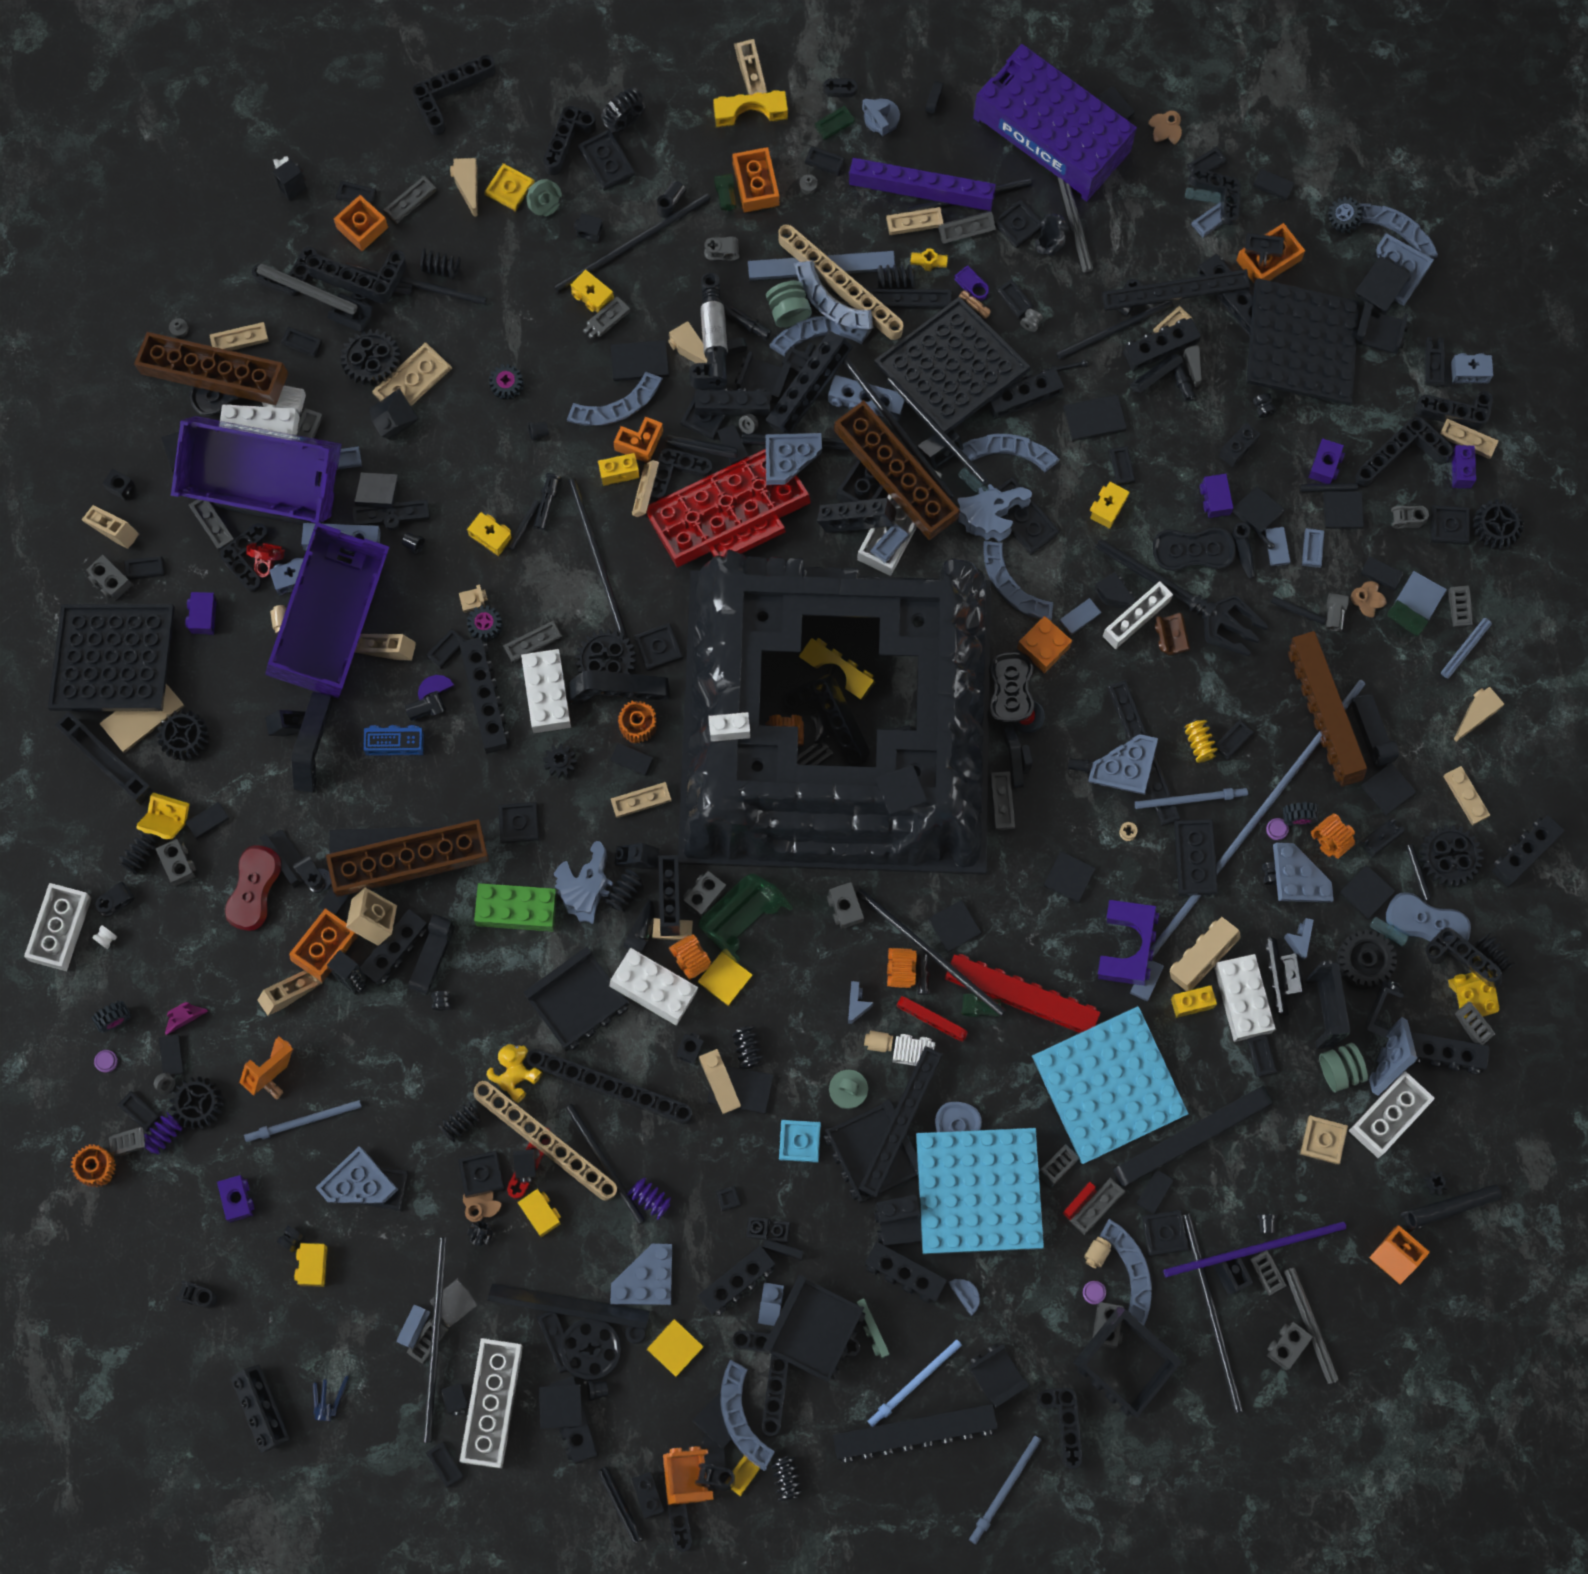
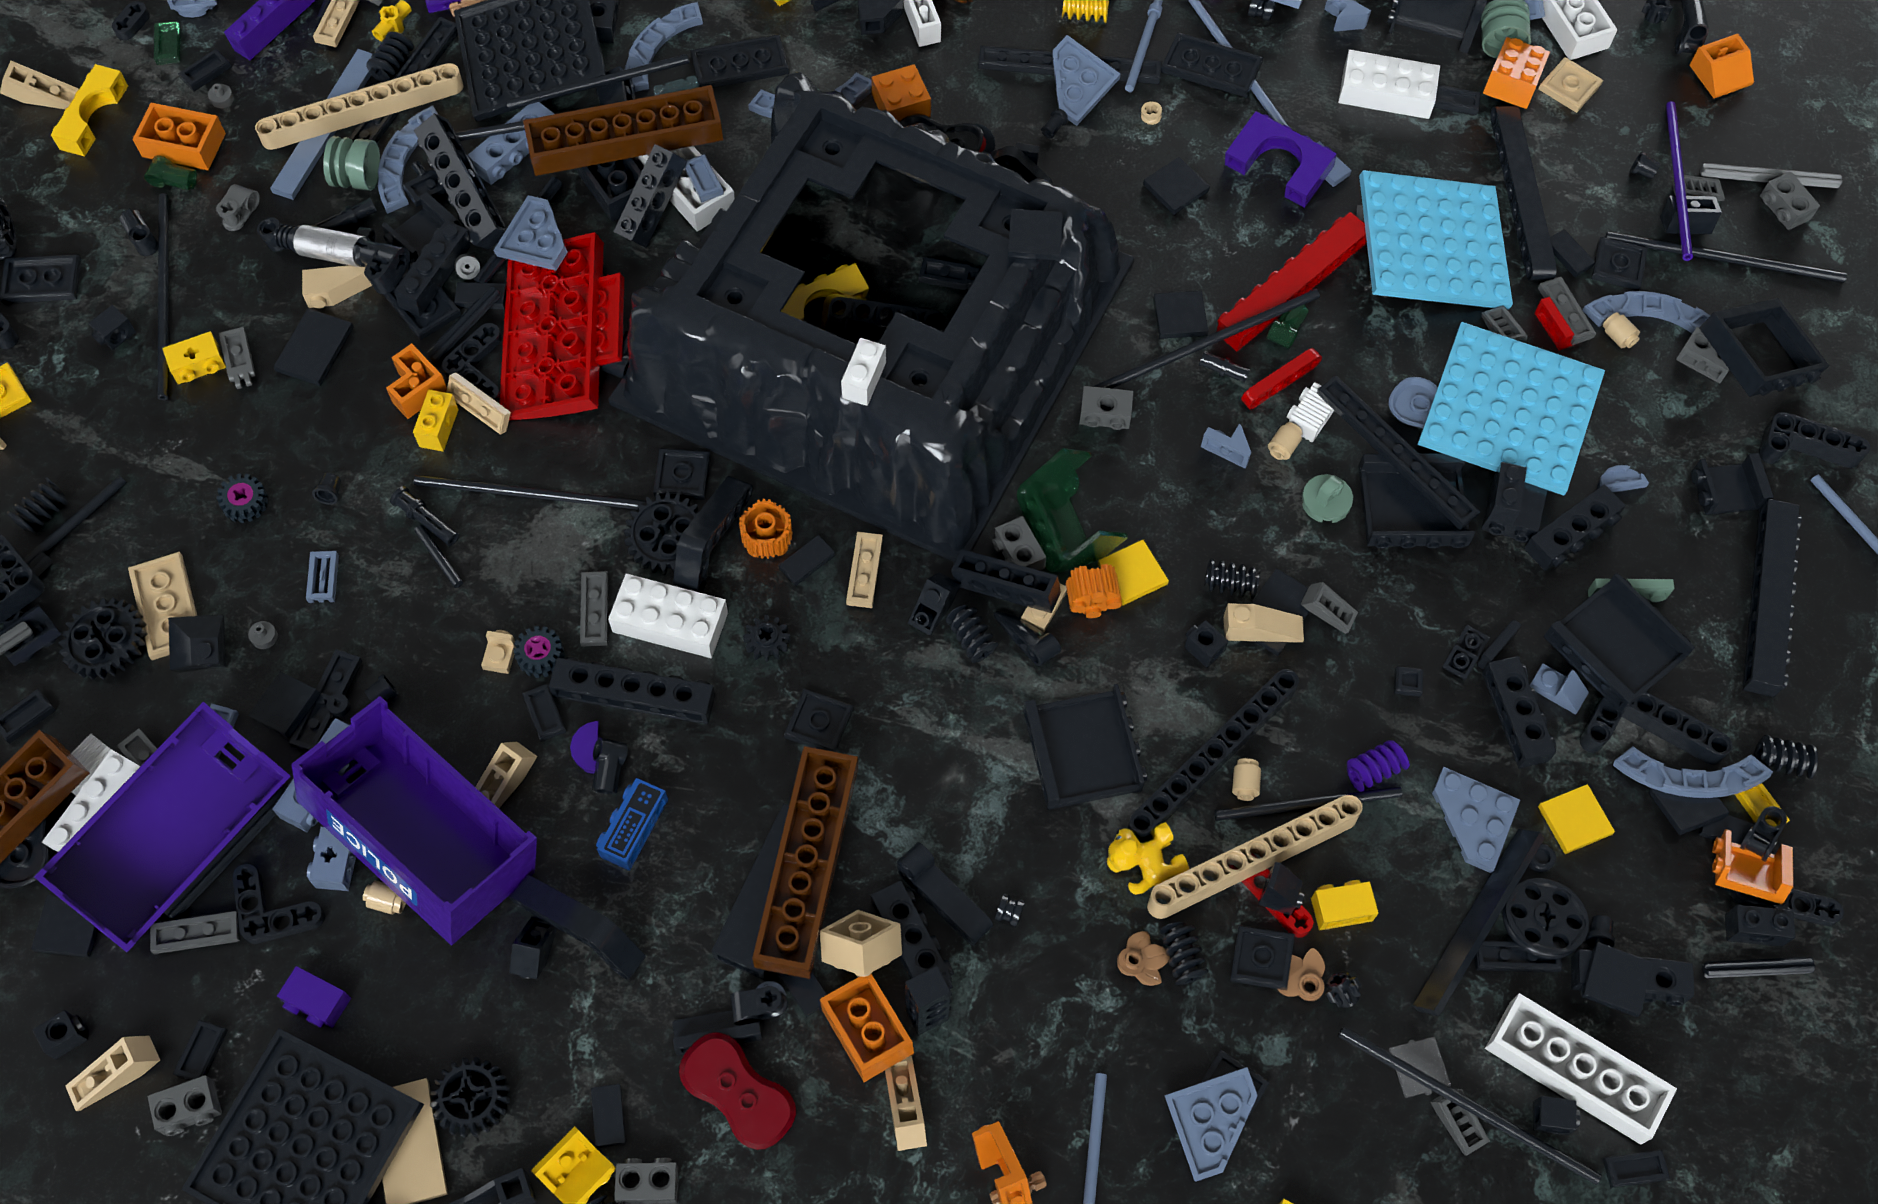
camera: 65 degrees left, 10 degrees down
red tile [246,543,285,577] -> none
sand blue tile [396,1305,430,1349] -> none
yellow brick [467,512,512,556] -> none
bright green brick [474,883,557,932] -> none
sand green tile [527,179,562,216] -> none
sand blue animal [554,841,613,924] -> none
sand blue tile [567,372,663,426] -> none
white brick [609,948,698,1026] -> none
medium azure plate [779,1120,821,1163] -> none
sand blue tile [794,260,873,329] -> none
light blue bar [867,1339,962,1427] -> none
orange brick [887,948,916,988] -> none
sand blue animal [957,484,1032,542] -> none
sand blue tile [1059,598,1101,635] -> none
medium lavender piece [1083,1281,1106,1304] -> none
tan brick [1170,917,1241,991] -> none
yellow brick [1171,985,1217,1018] -> none
black bracket [1266,937,1304,1016] -> none
none -> dark grey tile [248,621,278,649]
none -> sand blue tile [306,551,339,603]
none -> medium nougat plate [1117,931,1170,986]
none -> tan brick [1232,758,1261,801]
none -> dark grey slope [1301,582,1358,634]
none -> orange brick [1483,37,1550,109]

